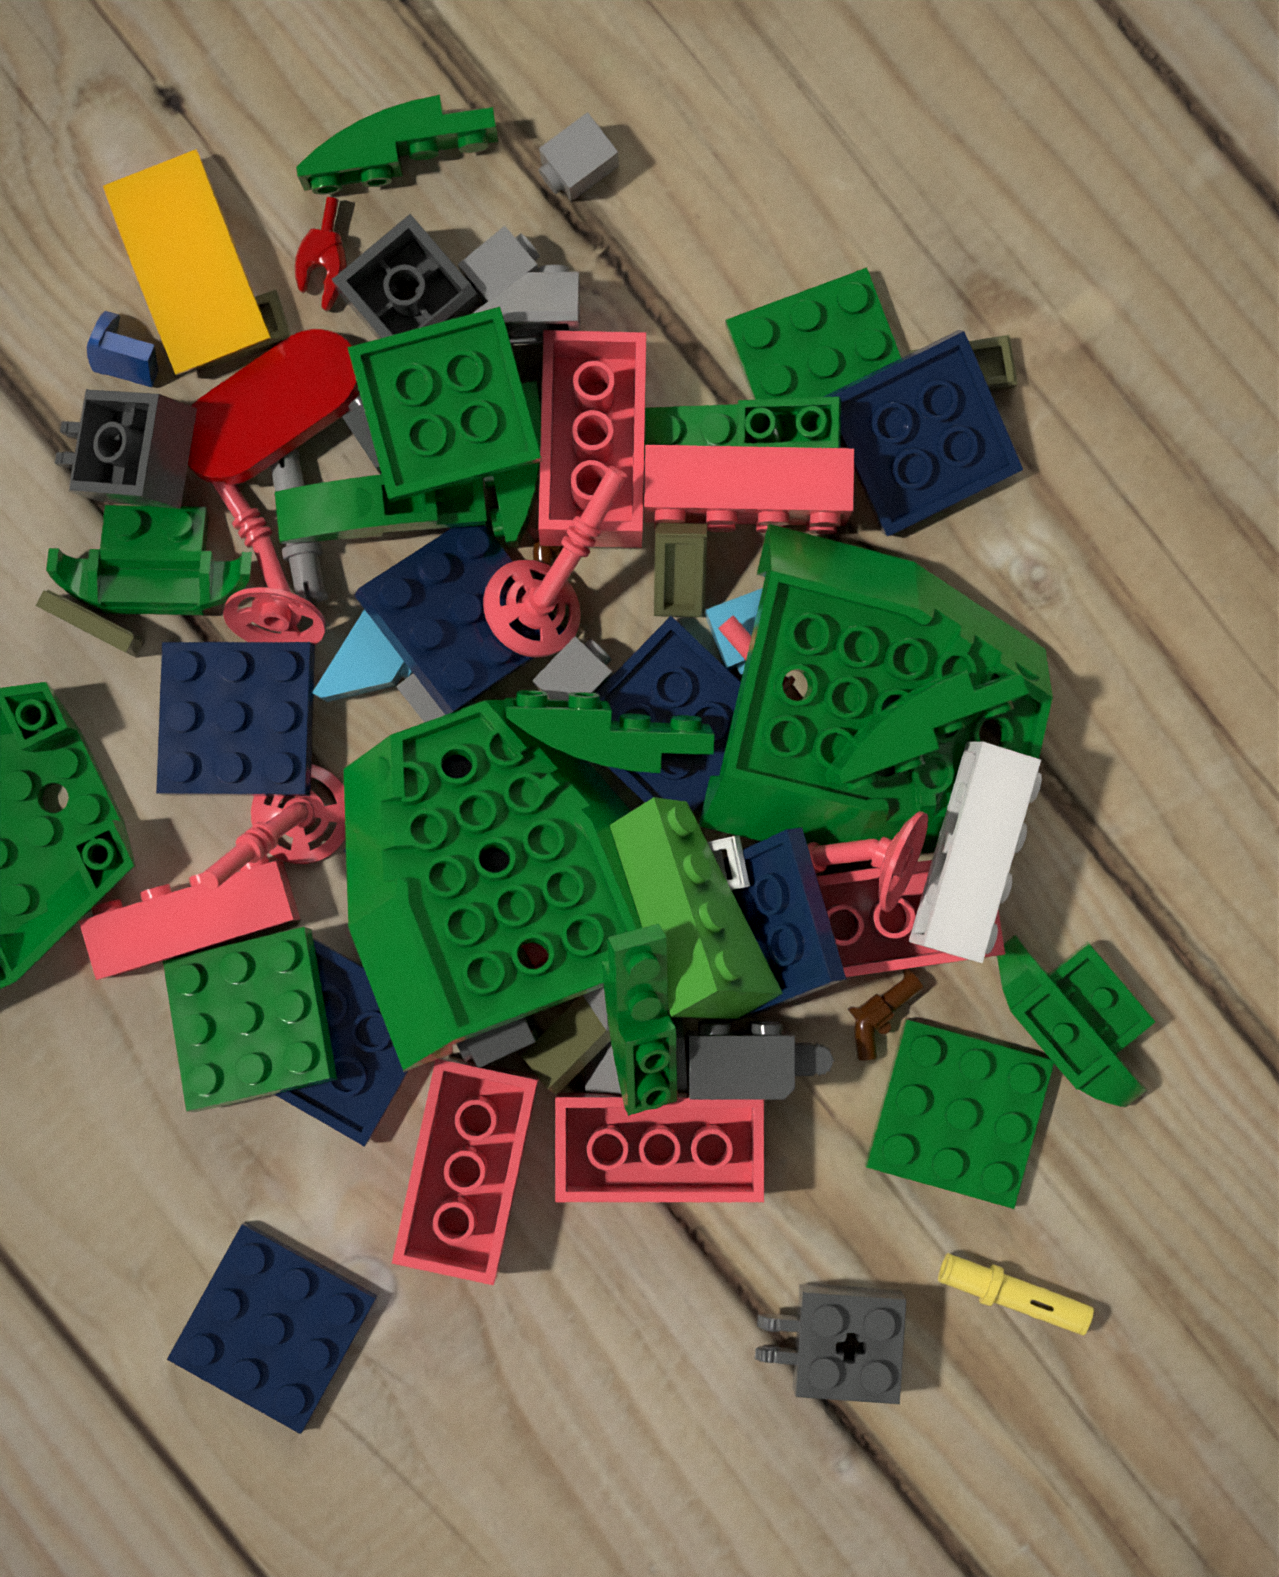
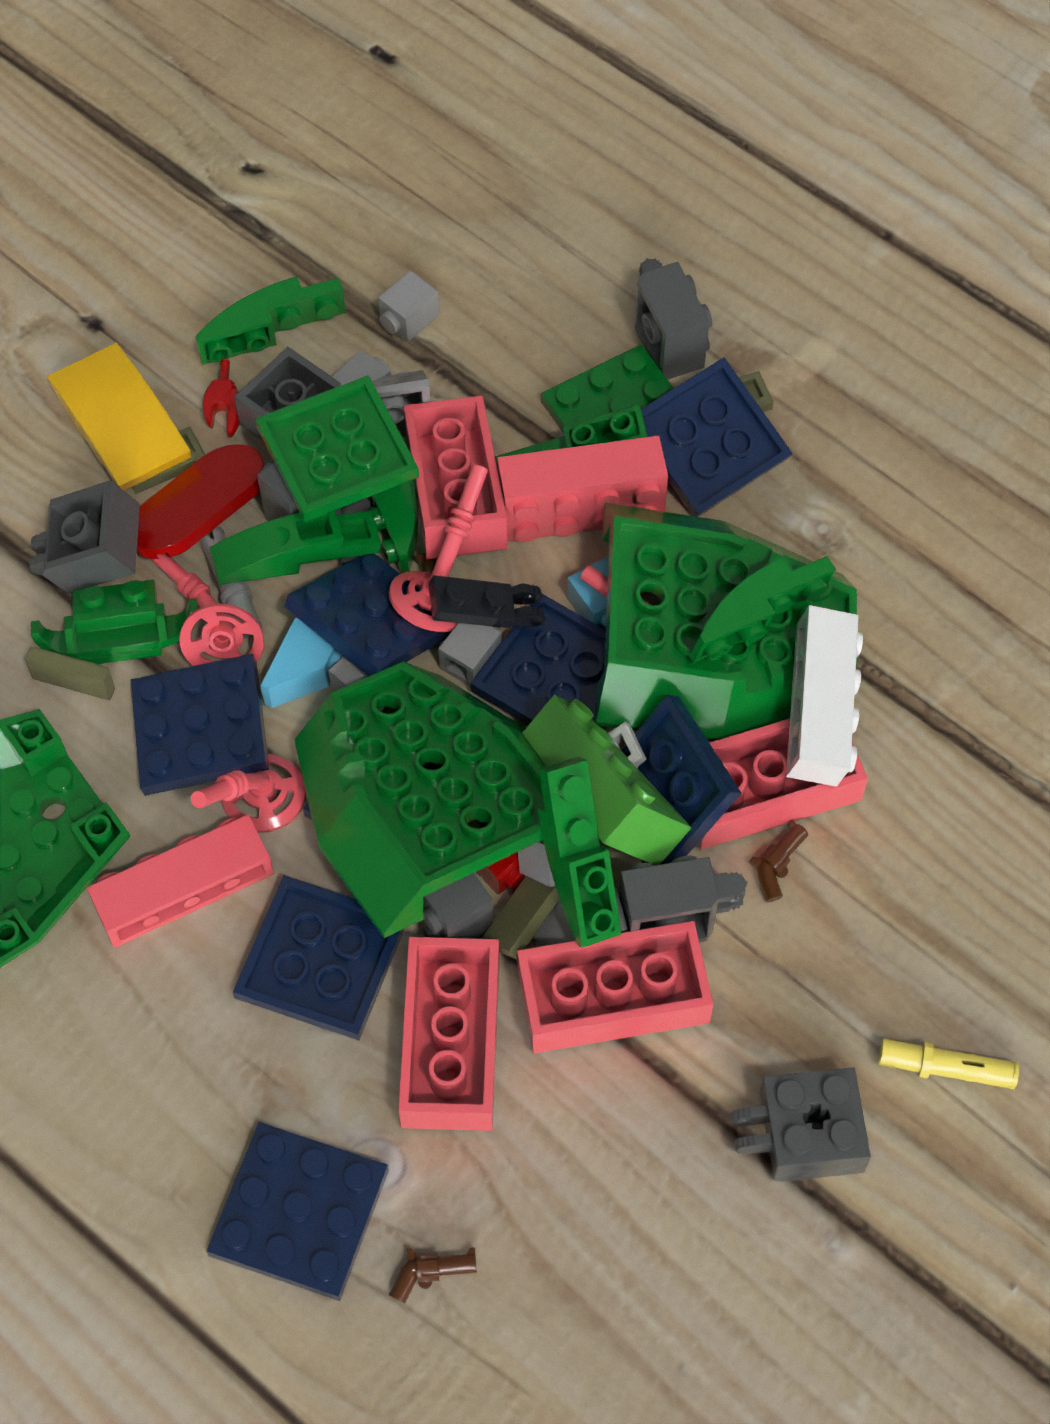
camera: 15 degrees left, 25 degrees down
blue tile [86,311,159,388] -> none
green plate [163,927,337,1113] -> none
green slope [505,690,714,773] -> none
olive tile [654,523,707,617] -> none
coral dish [807,811,928,912] -> none
green plate [865,1019,1054,1209] -> none
green plate [997,934,1156,1107] -> none
none -> reddish brown piece [388,1247,477,1304]
none -> black hinge [428,575,545,628]
none -> dark grey hinge [635,258,712,380]

